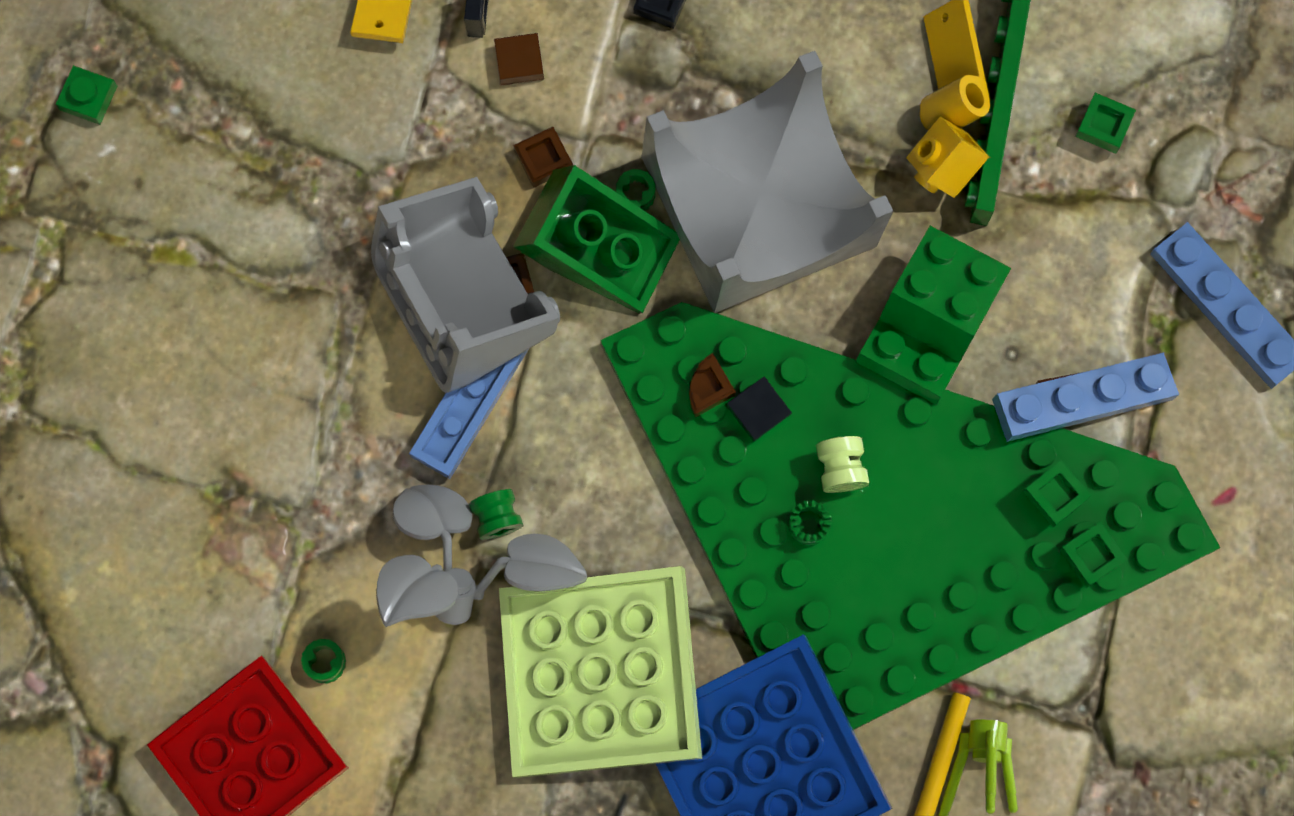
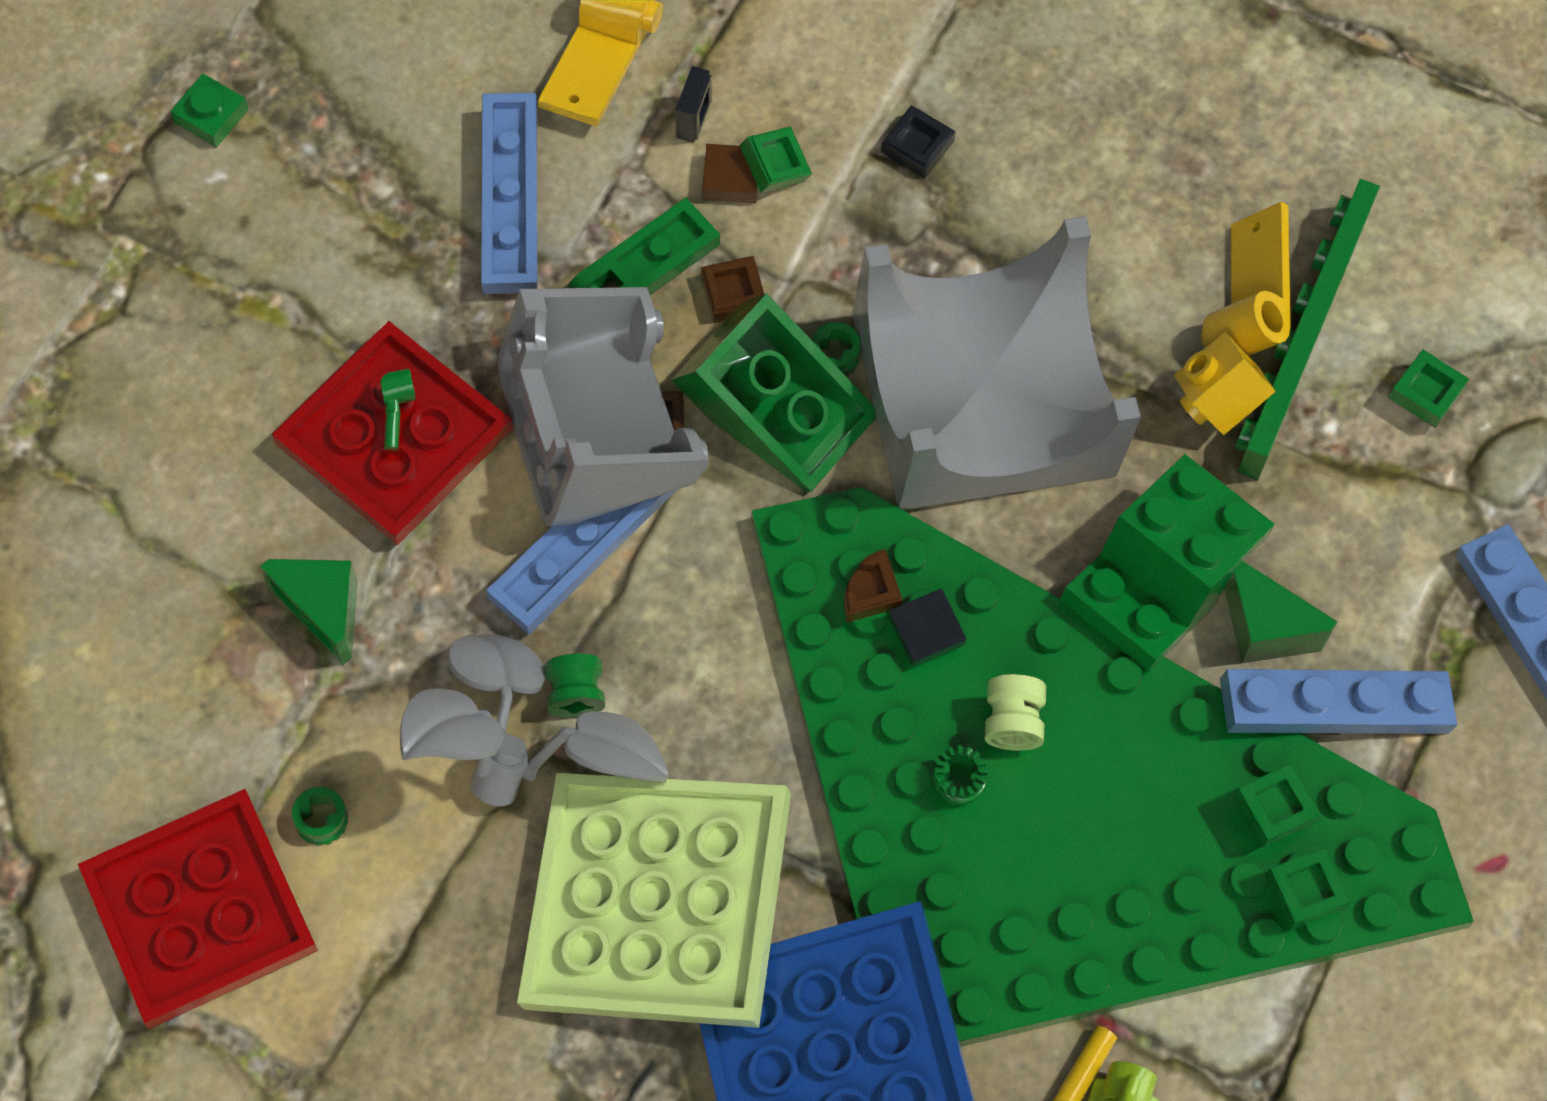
camera: 10 degrees right, 10 degrees down
none -> green slope [260,559,358,665]
none -> red plate [272,321,514,546]
none -> green hand [381,369,416,451]
none -> medium blue plate [481,93,538,294]
none -> green plate [567,197,720,295]
none -> green tile [739,126,812,193]
none -> green slope [1224,561,1338,663]

